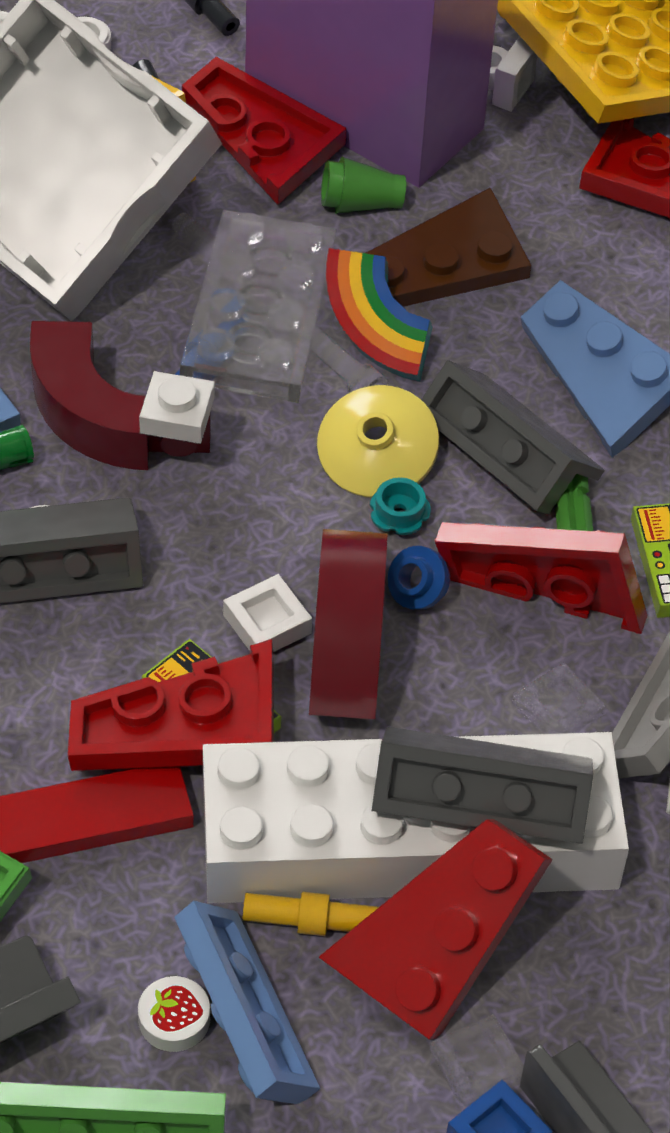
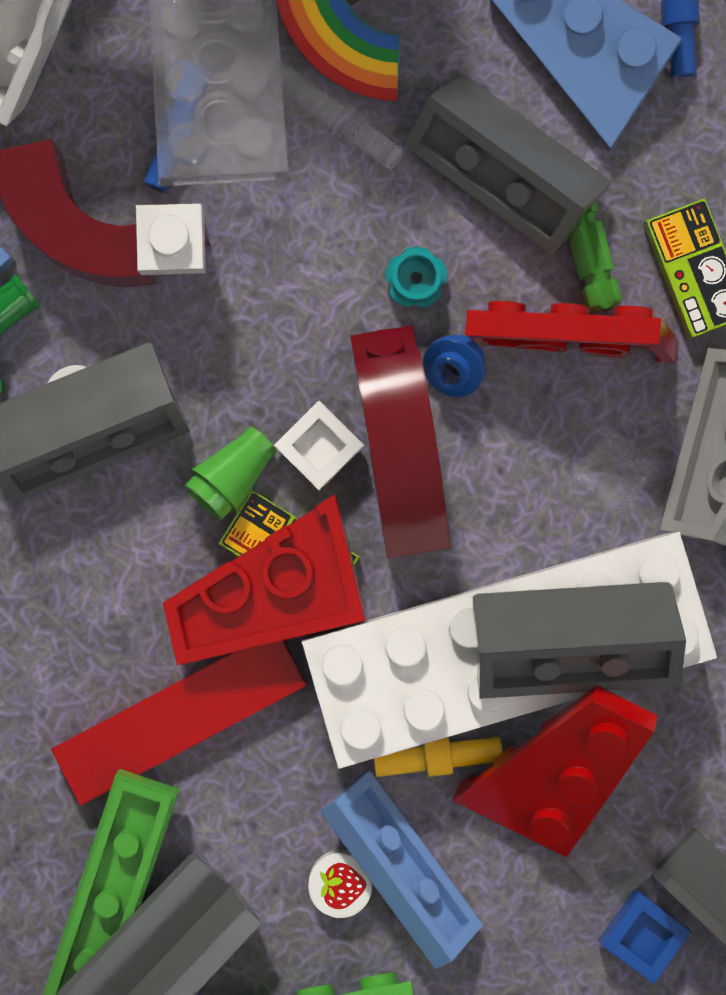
camera: 10 degrees left, 35 degrees up
light yellow dish [317,385,439,498] -> none
none -> bright green cone [184,426,277,521]

